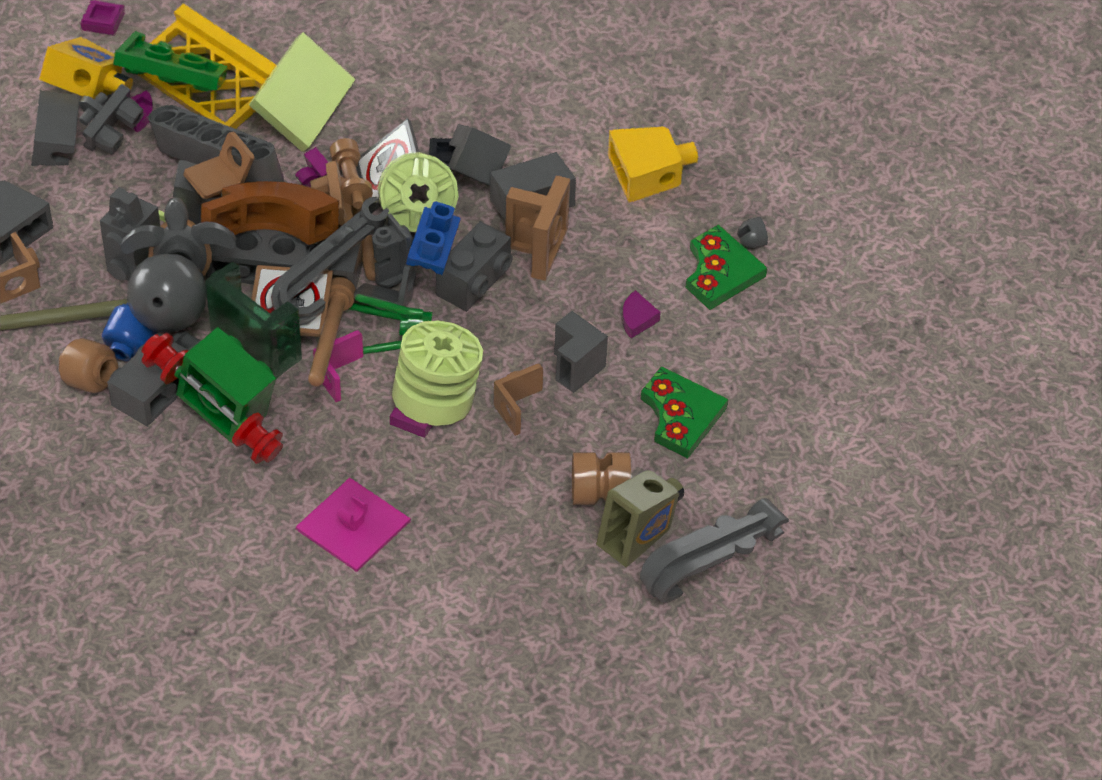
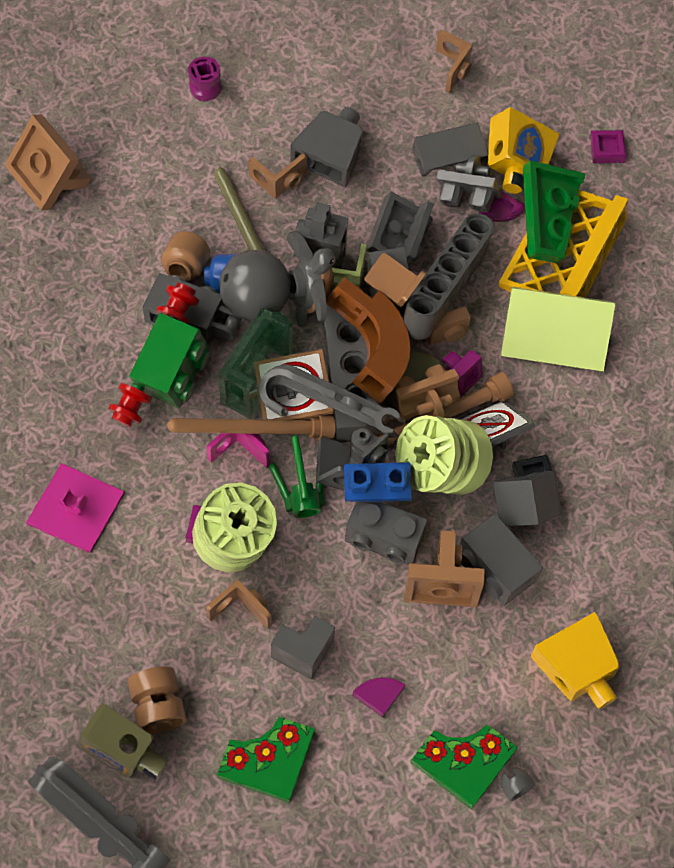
camera: 75 degrees right, 15 degrees up
none -> dark grey bracket [366,191,434,264]

